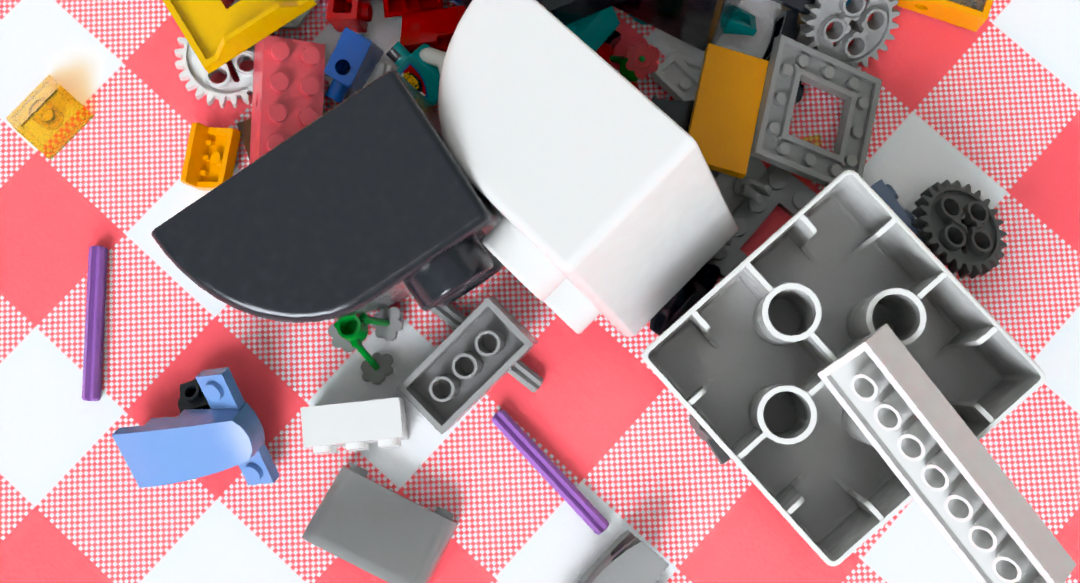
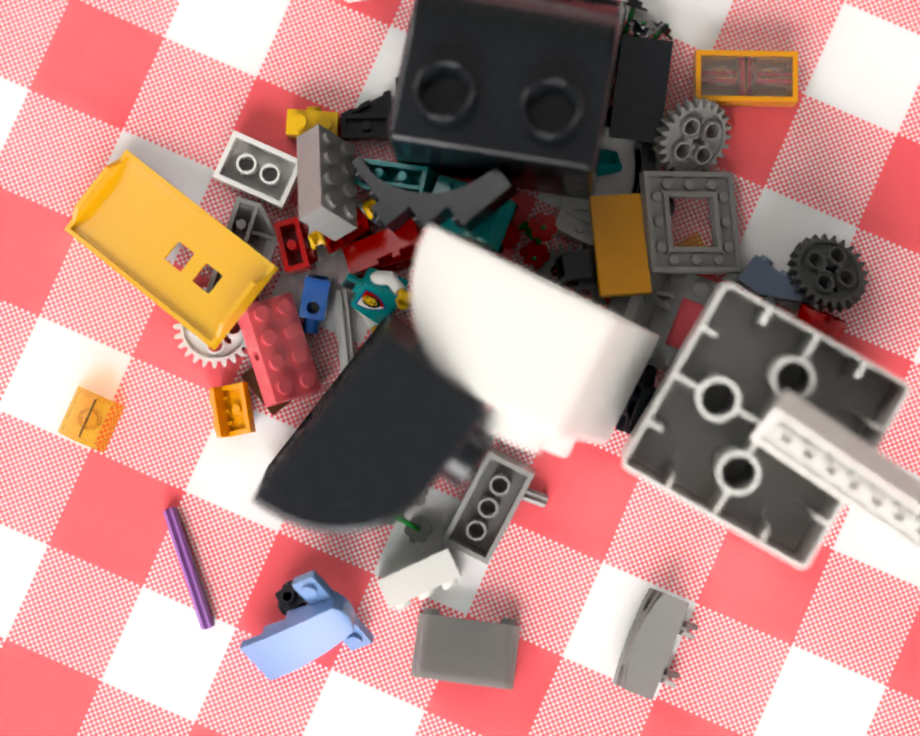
camera: 20 degrees left, 5 degrees up
medium lavender axle [491,409,609,535] -> none

